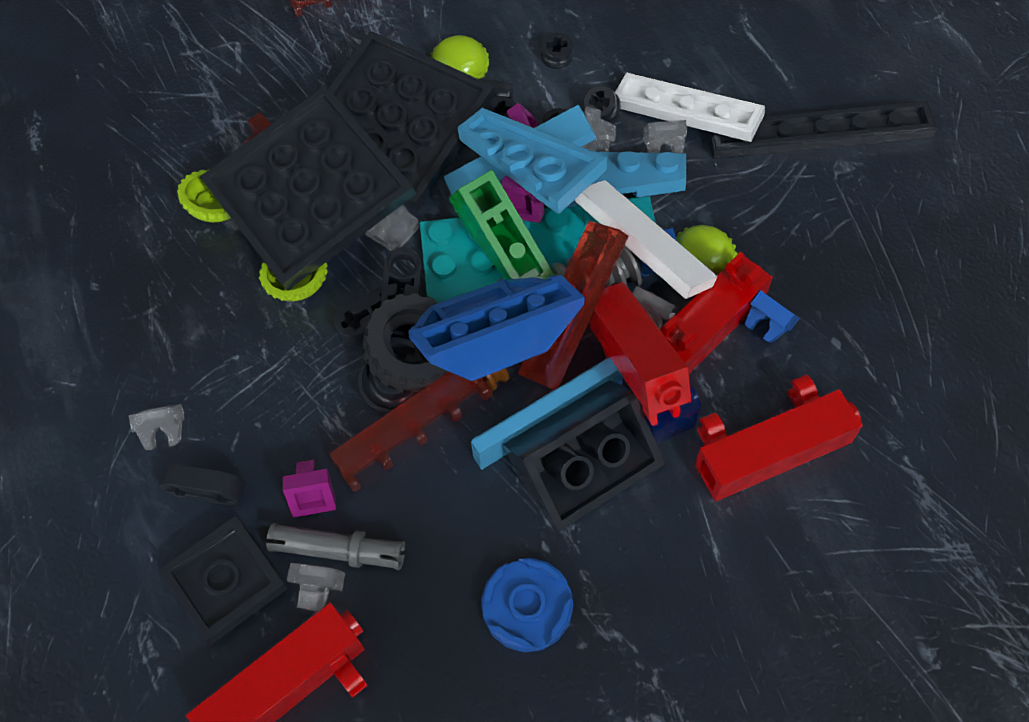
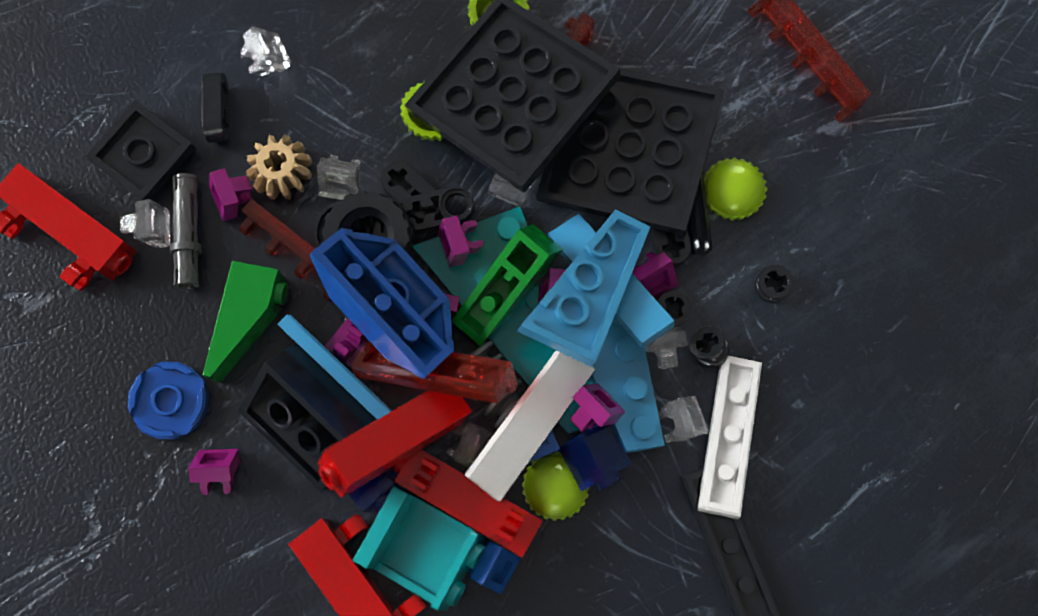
camera: 75 degrees right, 15 degrees up
none -> magenta tile [188,448,240,495]
none -> green slope [202,261,289,383]
none -> tan gear [246,134,312,200]
none -> clear tile [317,155,361,200]
none -> magenta tile [324,318,376,373]
none -> teal panel [353,486,486,611]
none -> magenta tile [437,215,484,268]
none -> clear blue brick [559,425,632,491]
none -> magenta tile [571,383,626,432]

